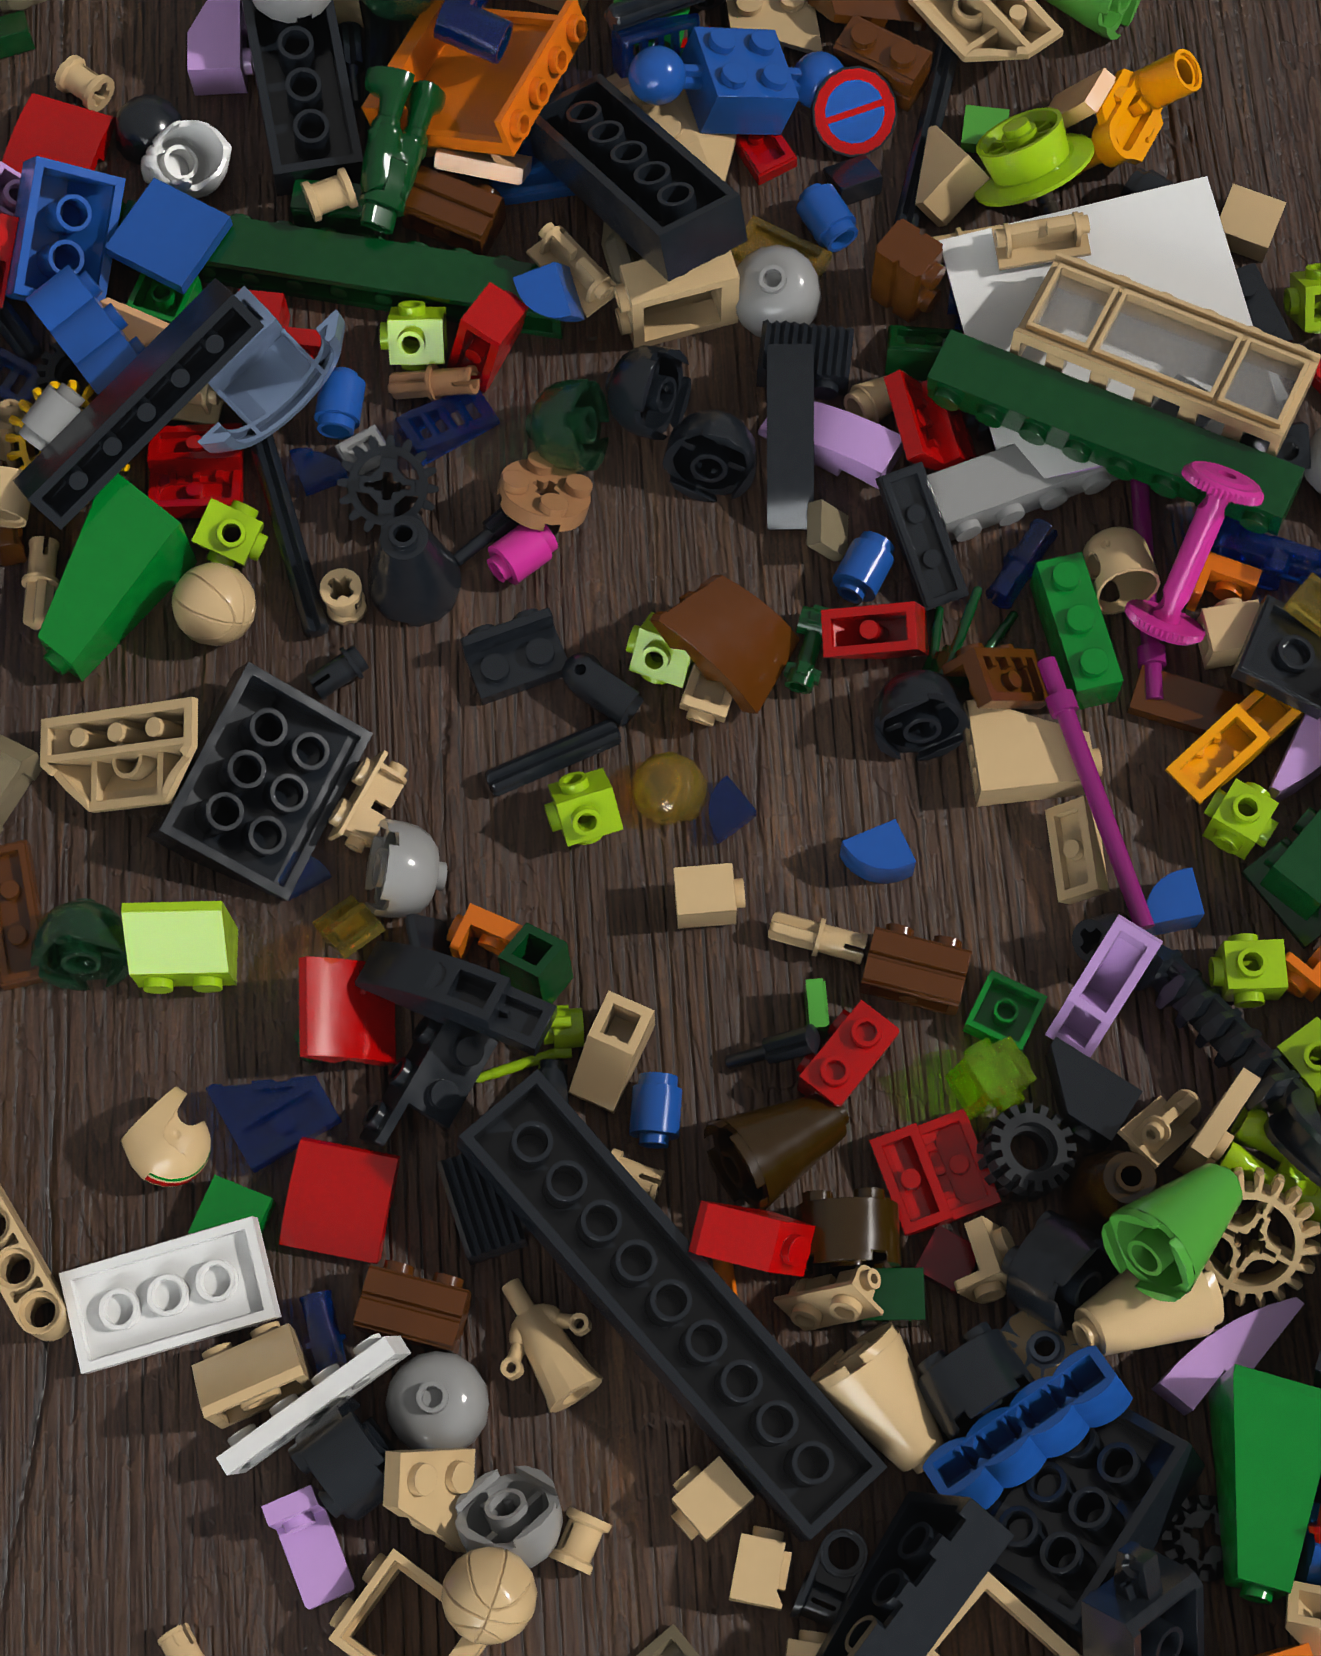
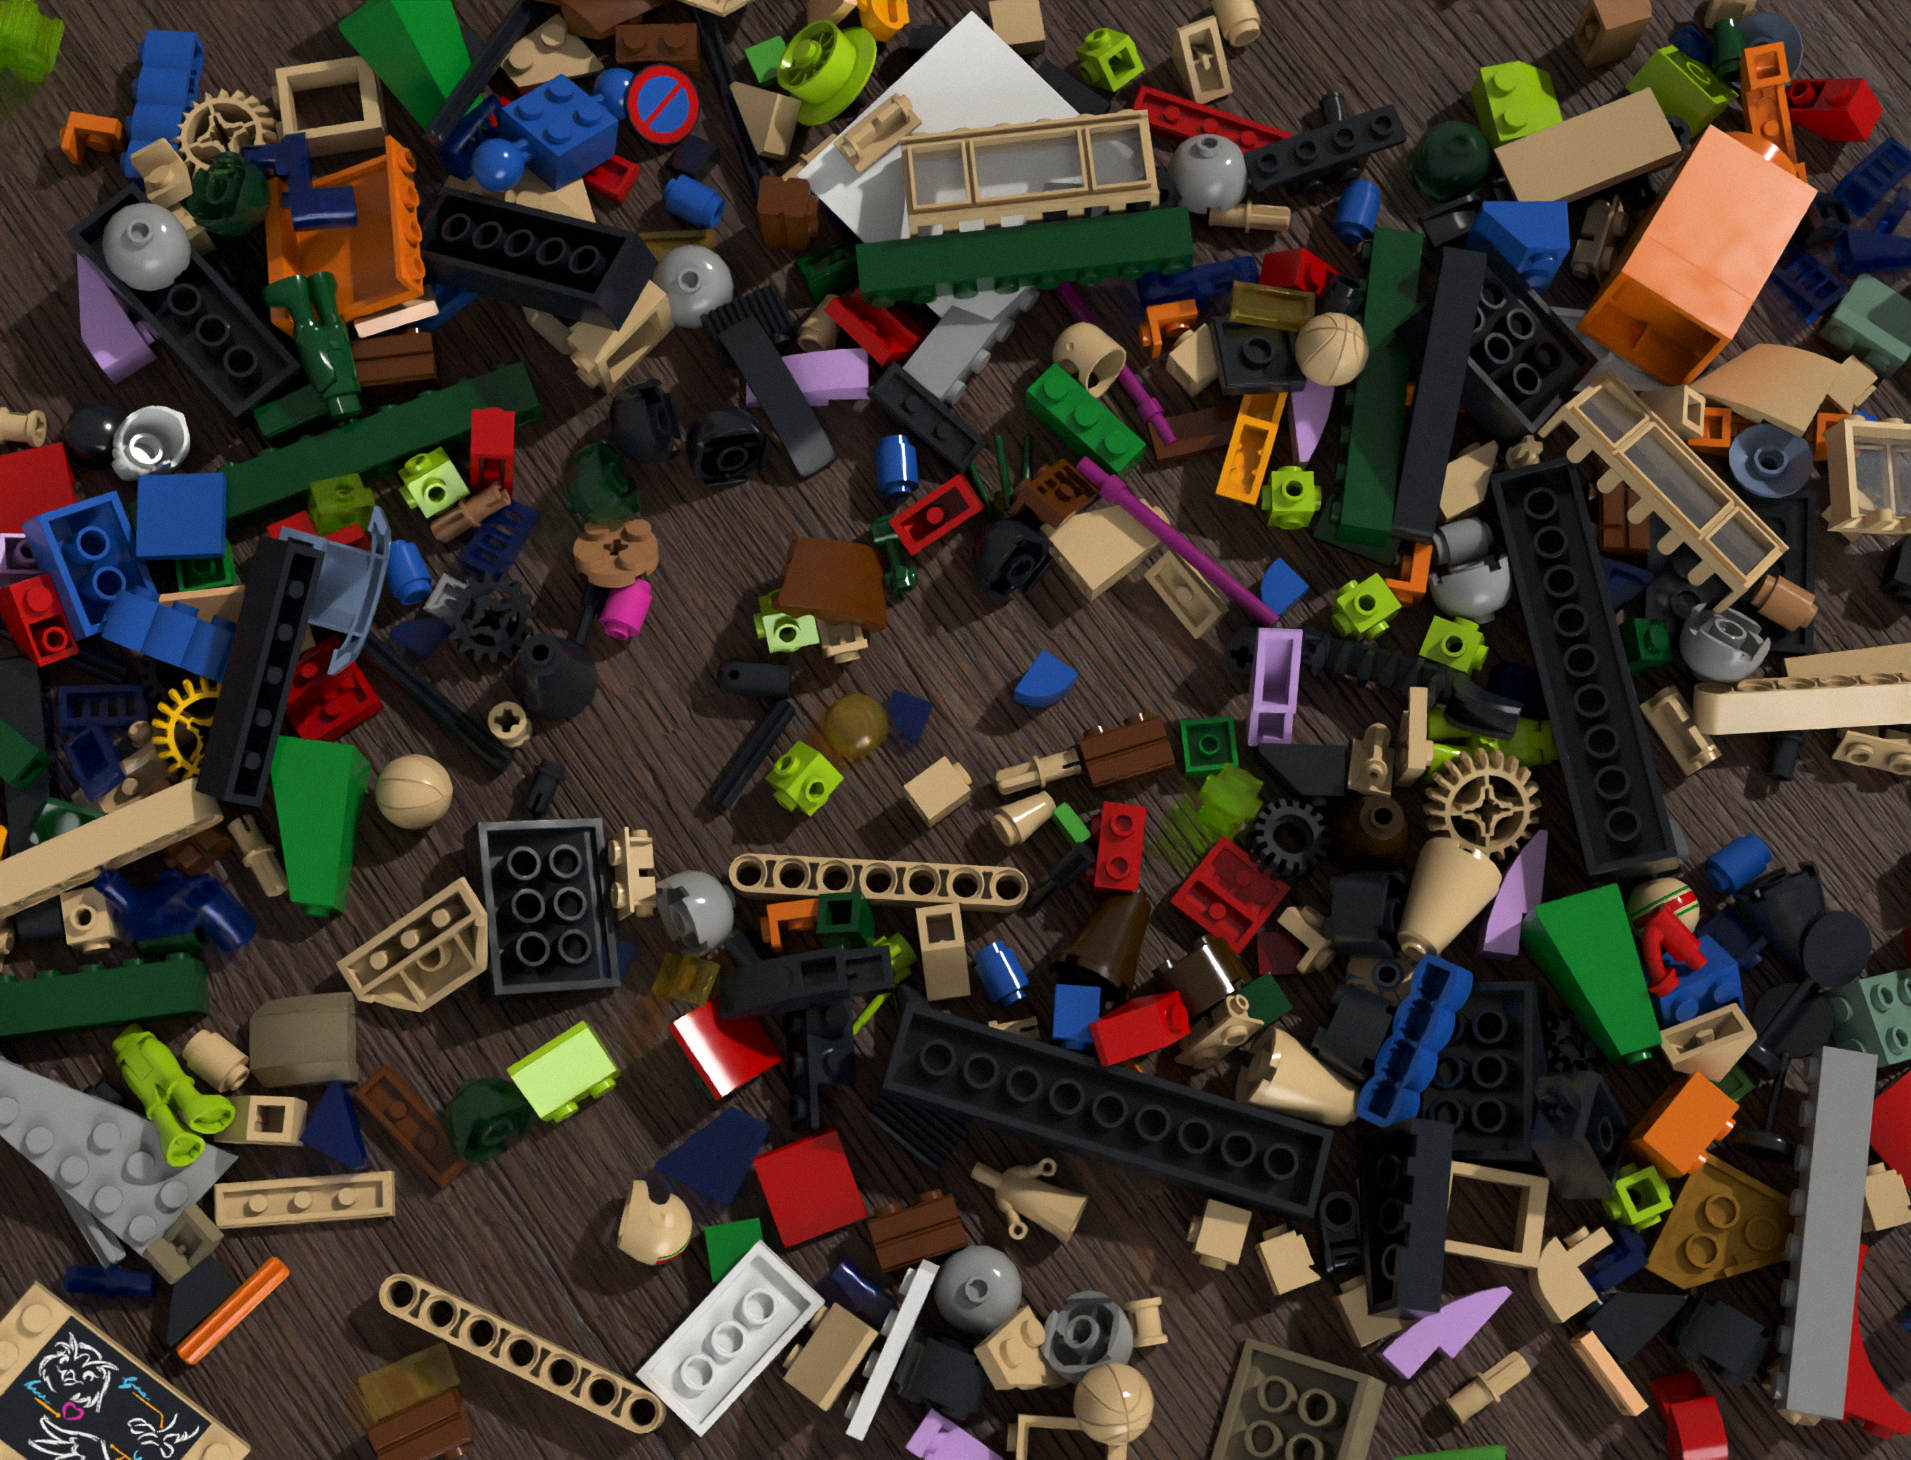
camera: 35 degrees left, 5 degrees up
light grey brick [18,383,85,452] -> none
lime brick [191,498,269,568] -> none
tan bush [301,167,358,222] -> none
black bracket [460,608,567,706] -> none
blue brick [513,262,586,322] -> none
tan hinge [526,222,617,318] -> none
dark tan tile [807,499,848,562] -> none
clear blue pin [985,519,1058,609] -> none
bright green cone [1101,1163,1243,1302] -> none
dark pink hose [1125,461,1264,646] -> none
none -> clear neon green brick [308,472,375,537]
none -> tan beam [729,853,1028,913]
none -> tan cone [991,791,1056,847]
none -> blue brick [1050,984,1101,1057]

